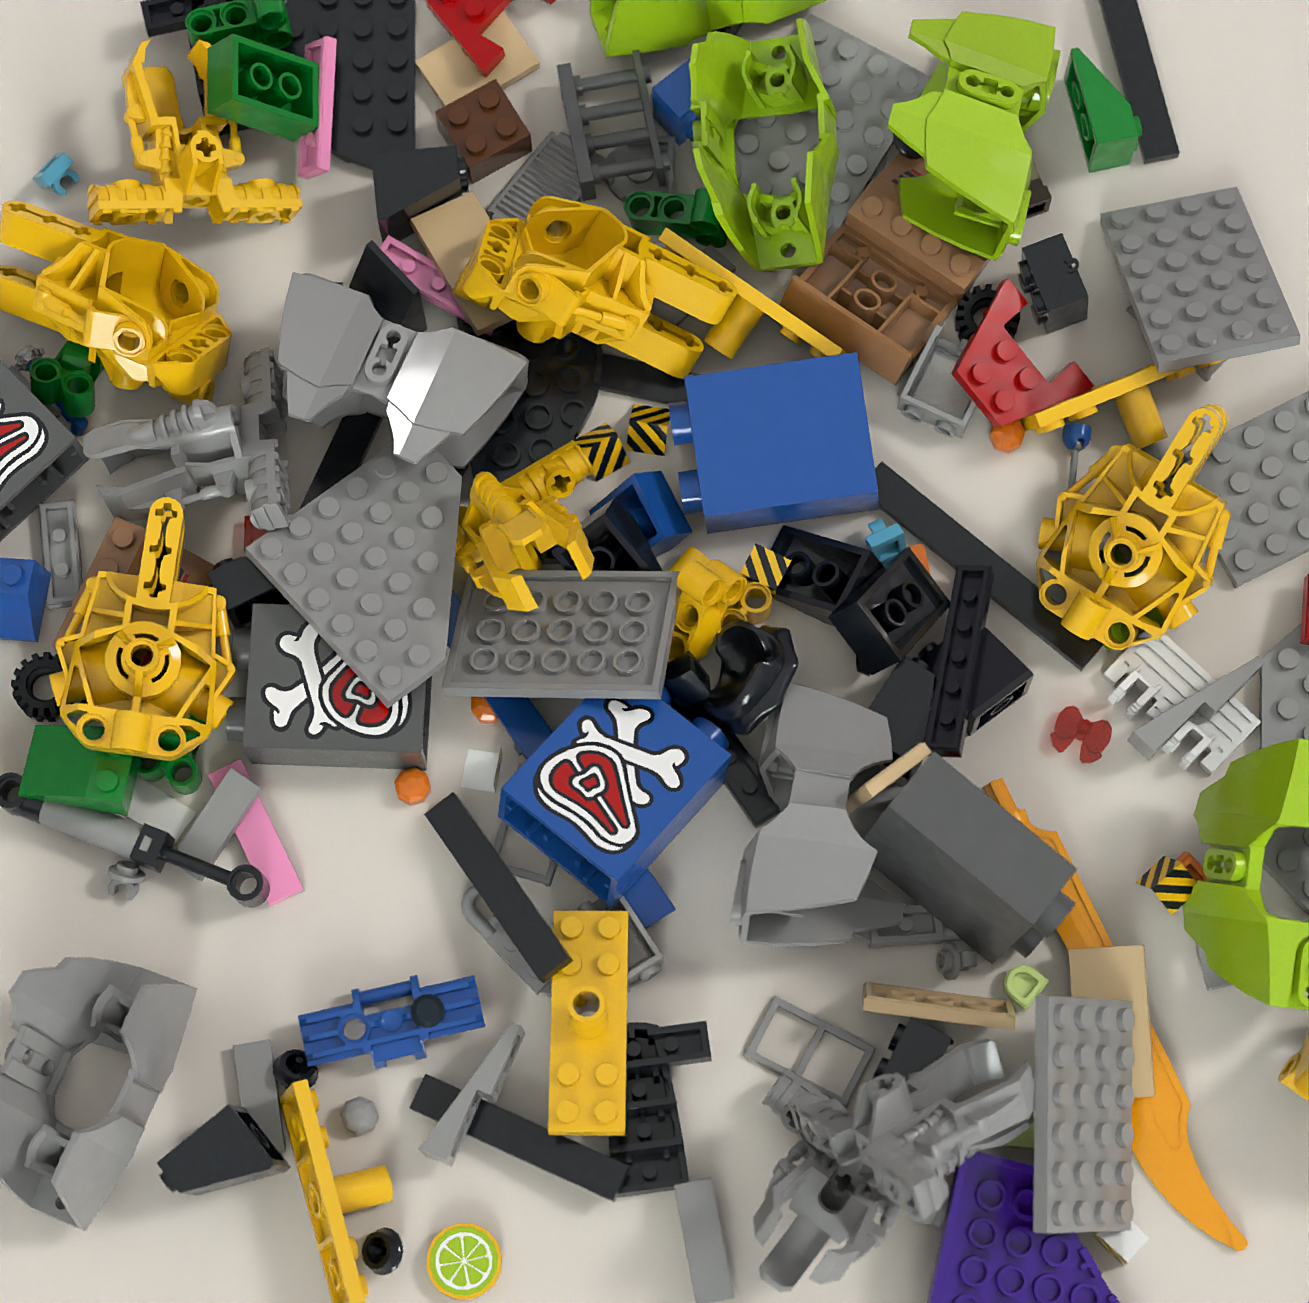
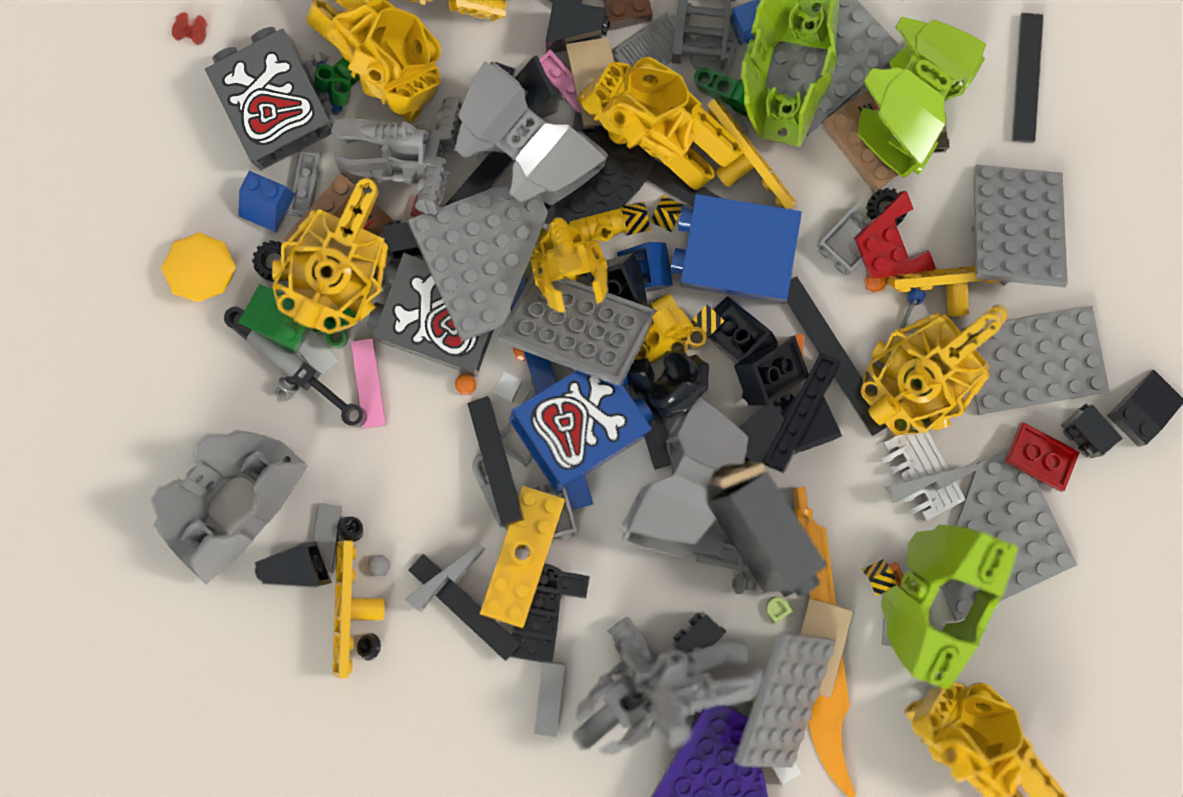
camera: 15 degrees right, 10 degrees up
light grey tile [176,767,263,881] -> none
blue piece [298,975,485,1069] -> none
lime tile [426,1223,502,1300] -> none
light grey window [744,996,875,1108] -> none
medium nougat piece [779,223,959,385] -> none
tan tile [862,982,1016,1031] -> none
medium azure tile [865,518,906,565] -> none
black brick [1018,233,1089,334] -> none
clear red piece [1050,706,1112,764] -> none
green slope [1064,47,1142,173] -> none

